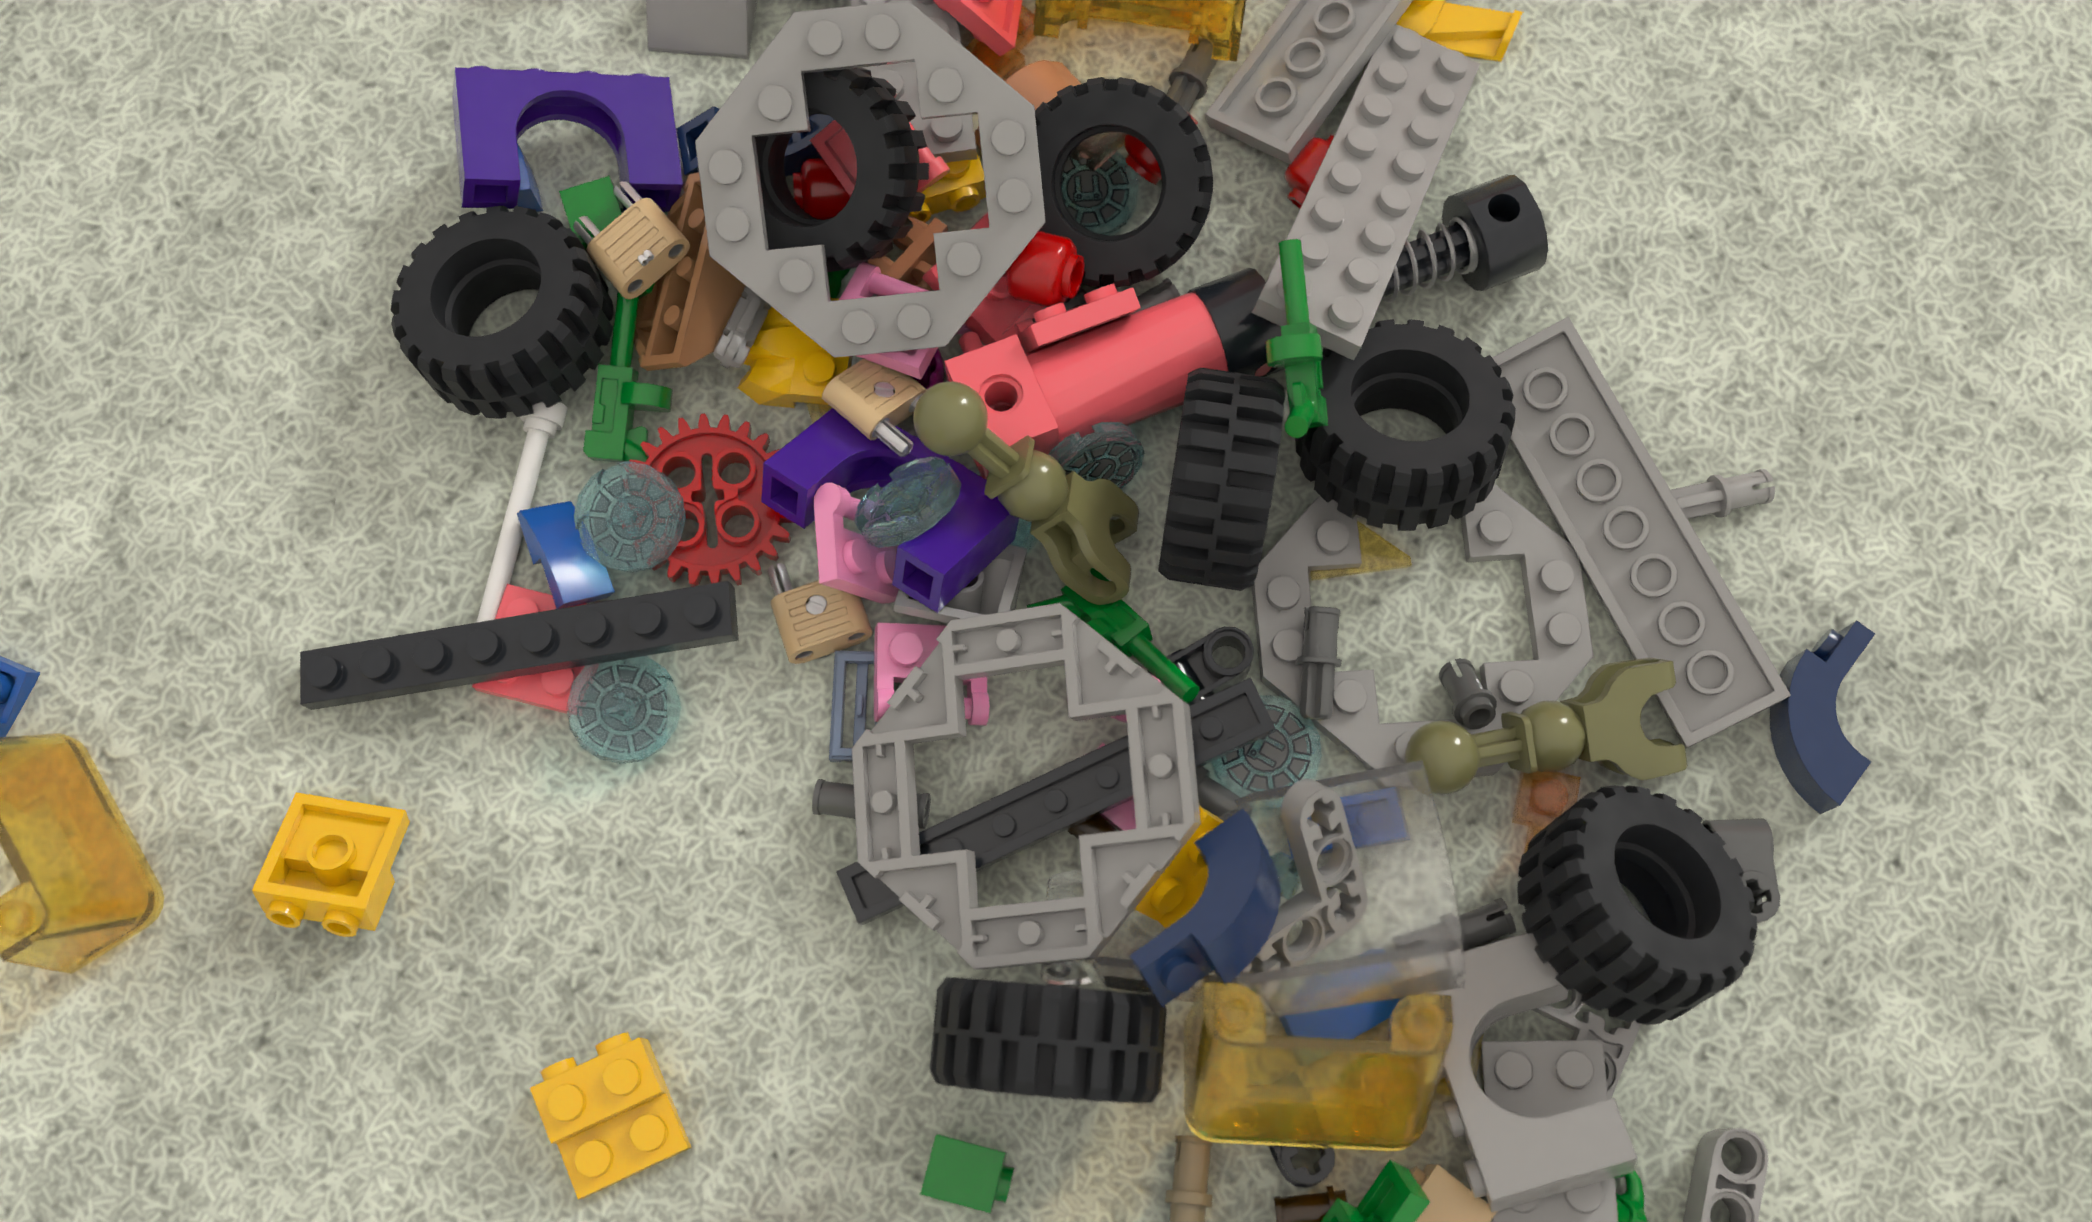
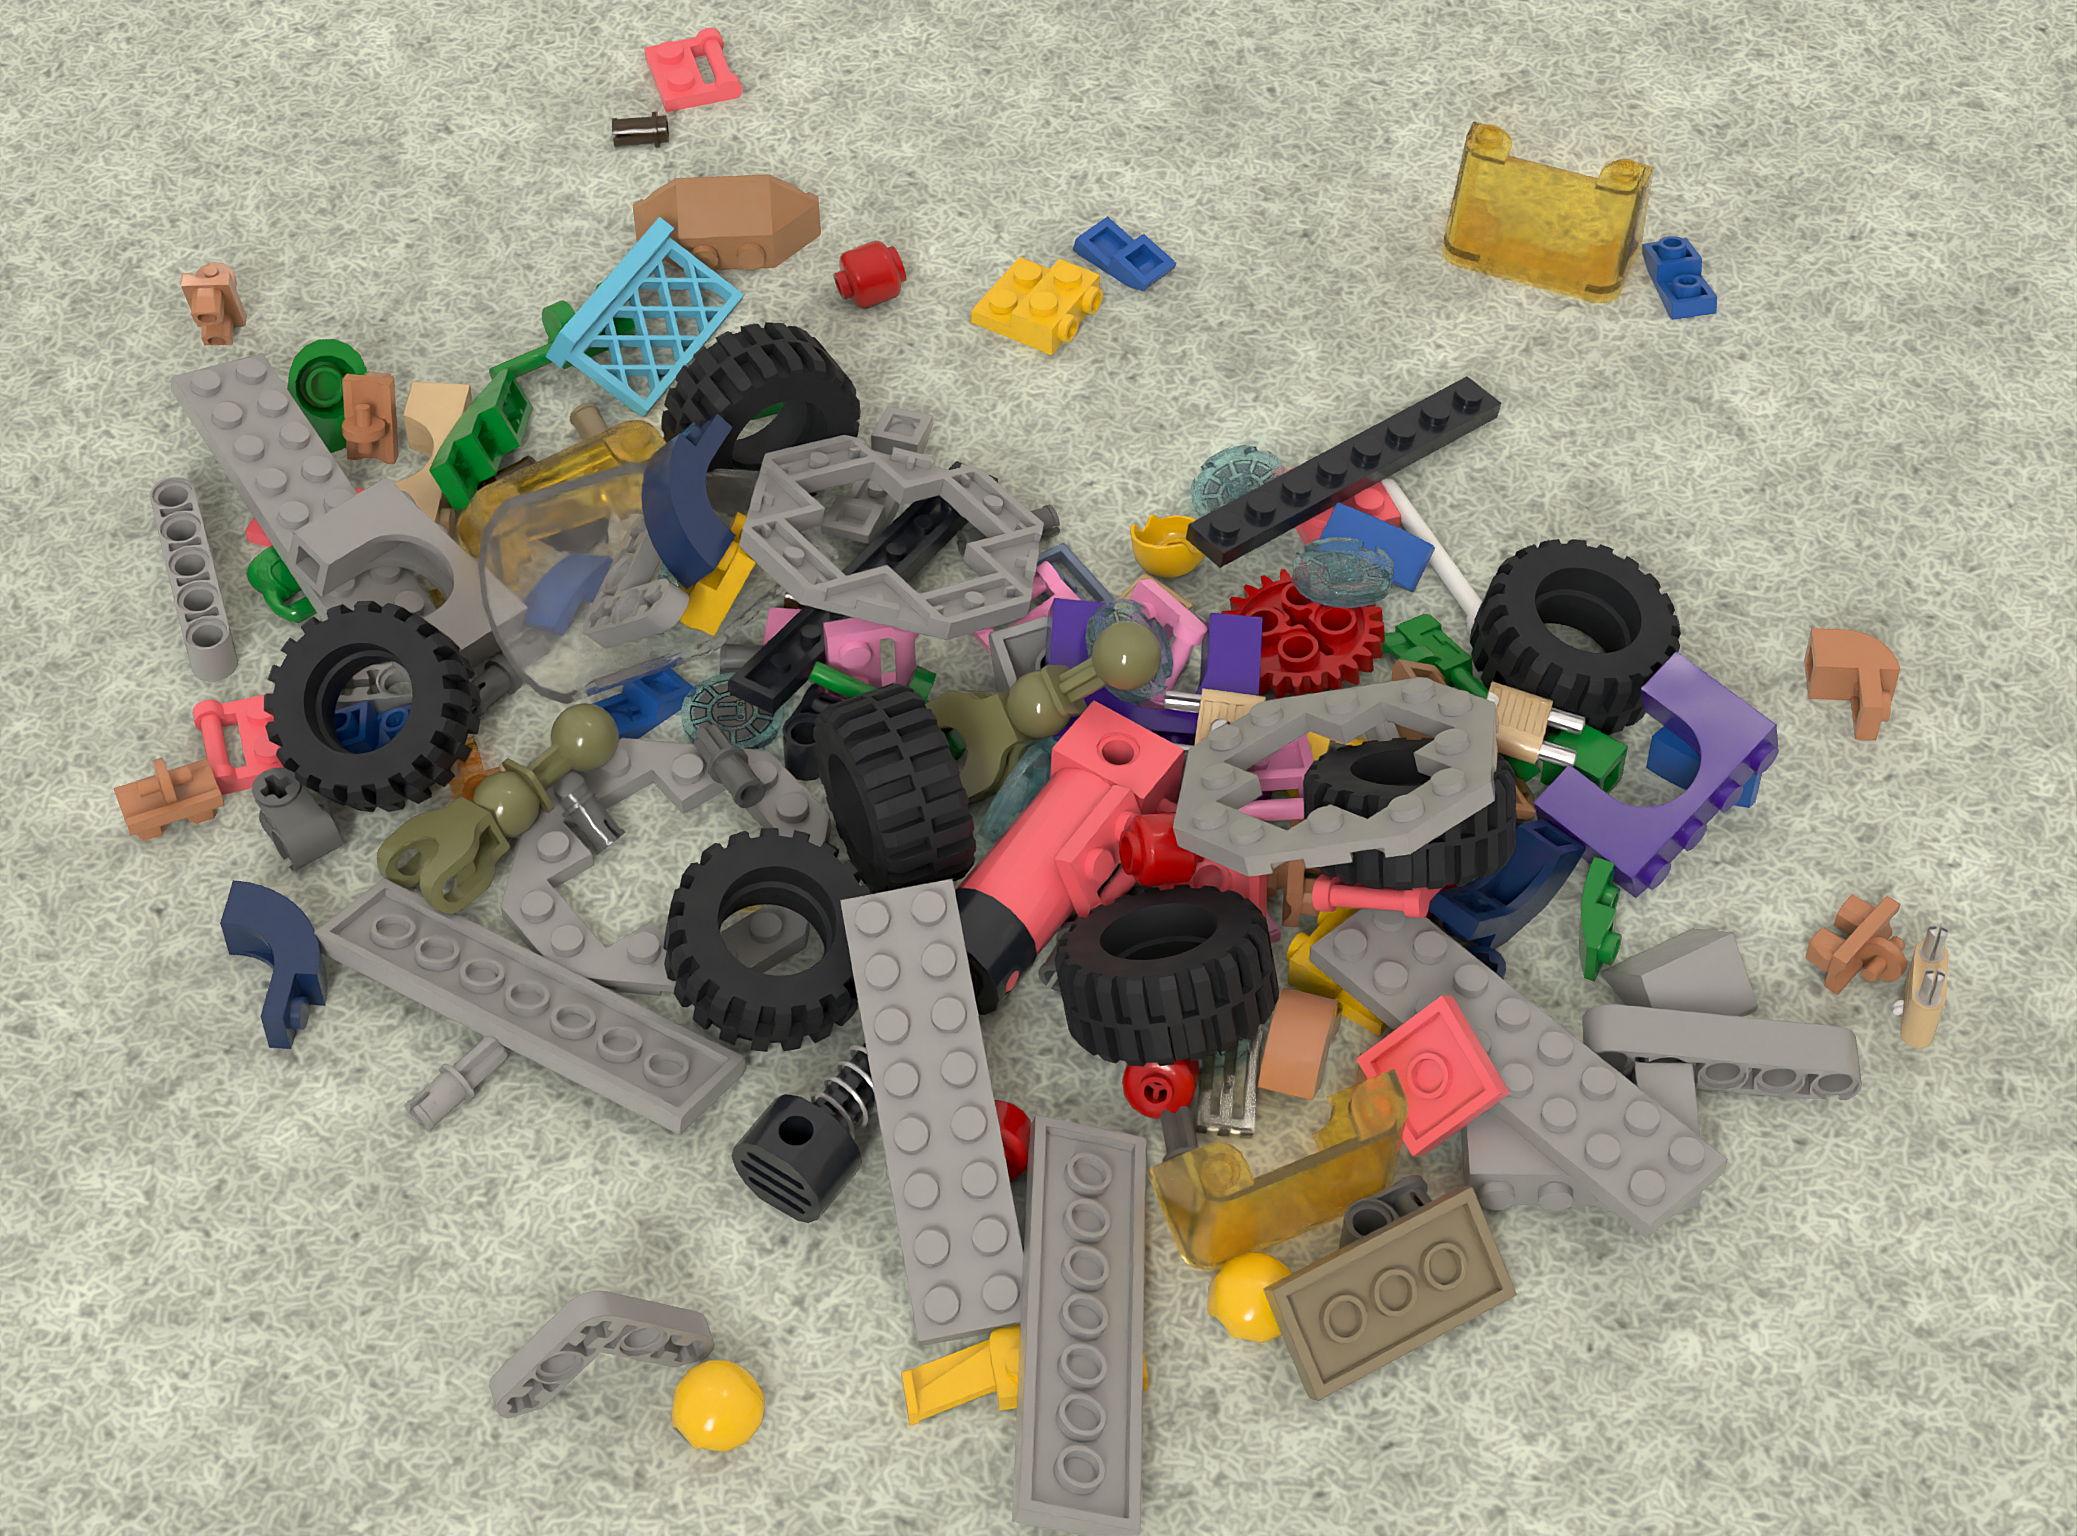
camera: 145 degrees right, 25 degrees down
yellow plate [252,792,410,937] -> none
green piece [1265,239,1328,438] -> none
none -> nougat hips [114,758,224,841]
none -> coral plate [192,693,286,795]
none -> light grey beam [489,1290,715,1419]
none -> yellow hair [671,1360,765,1452]
none -> light grey slope [821,406,933,544]
none -> blue slope [1073,216,1176,291]
none -> yellow hair [1130,514,1206,579]
none -> green slope [1579,857,1622,982]
none -> nougat brick [1804,628,1900,740]

